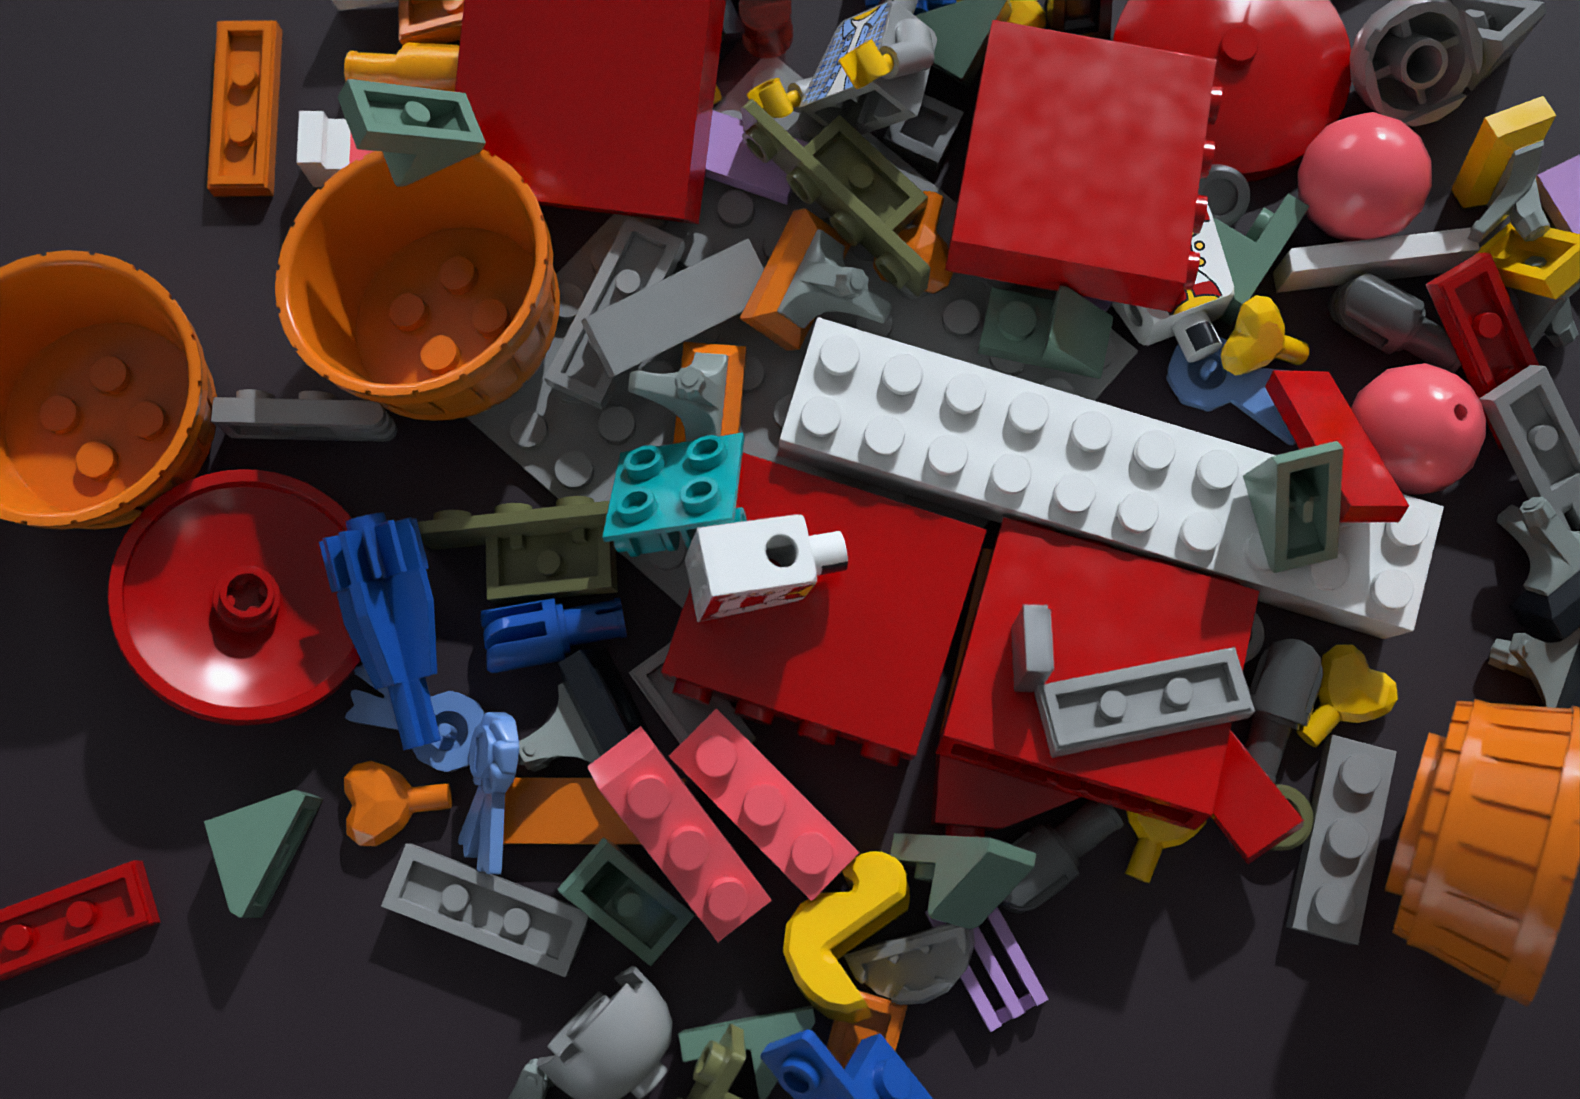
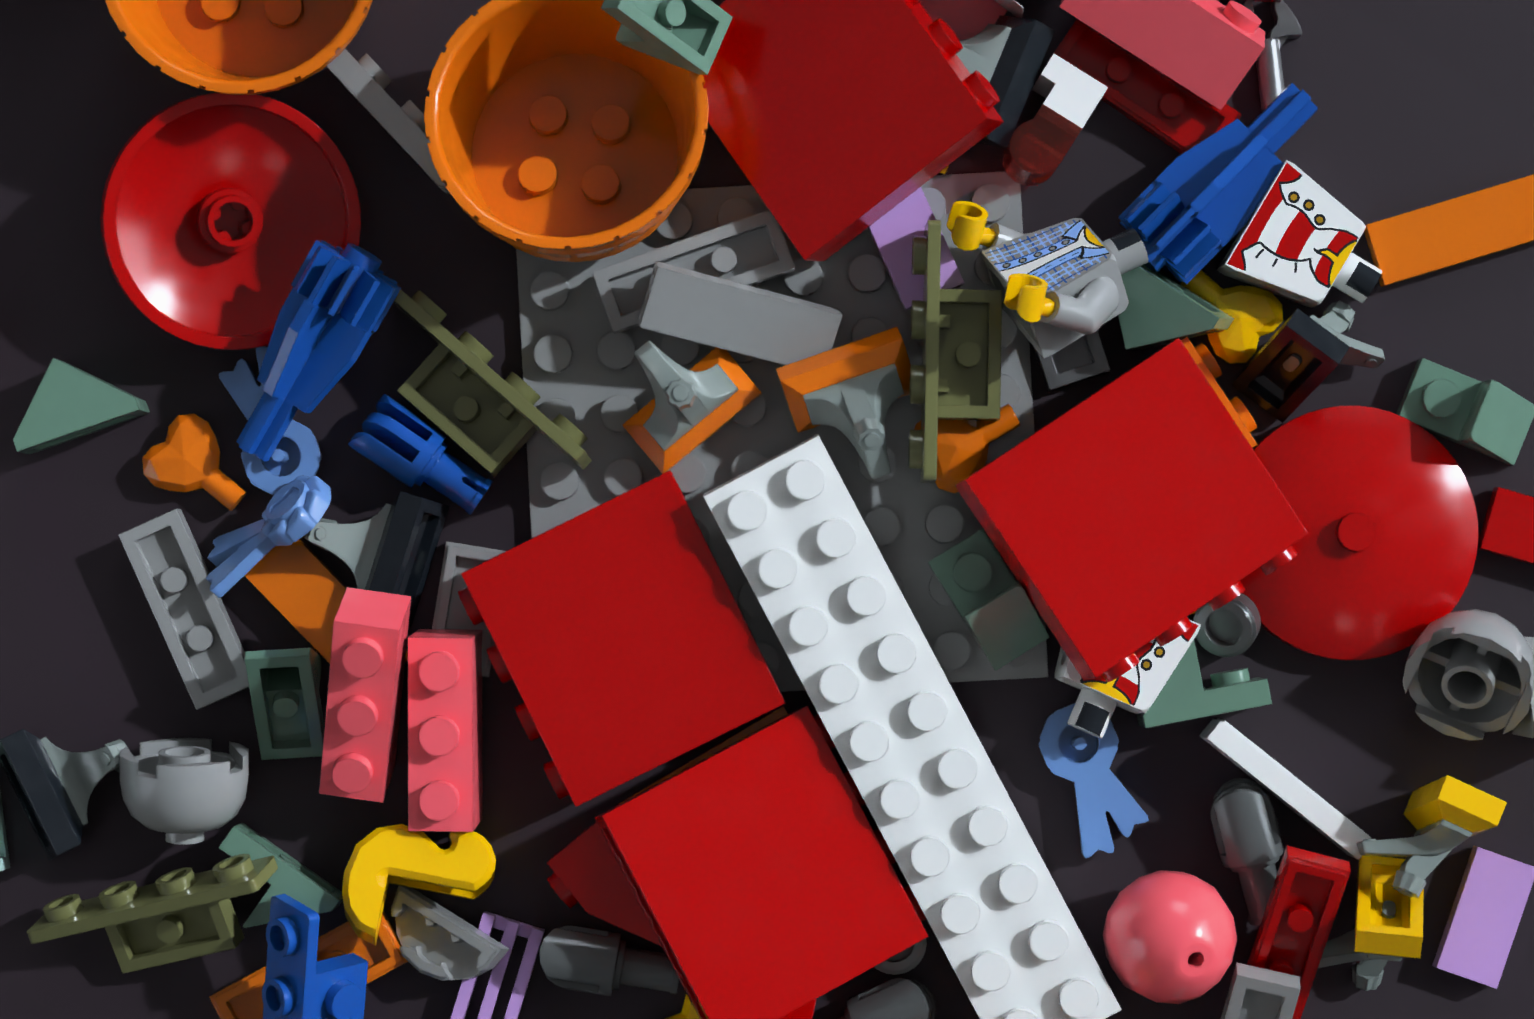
camera: 40 degrees right, 10 degrees up
teal hinge [602,433,747,557] -> none
white torso [684,515,848,622] -> none
sand green slope [890,833,1036,929] -> none
flat silver tile [1011,605,1054,692] -> none
light grey tile [1034,647,1255,757] -> none
yellow rock [1221,295,1310,376] -> none
sand green slope [1243,441,1343,573] -> none
red tile [1265,370,1409,523] -> none
coral piece [1298,112,1432,242] -> none

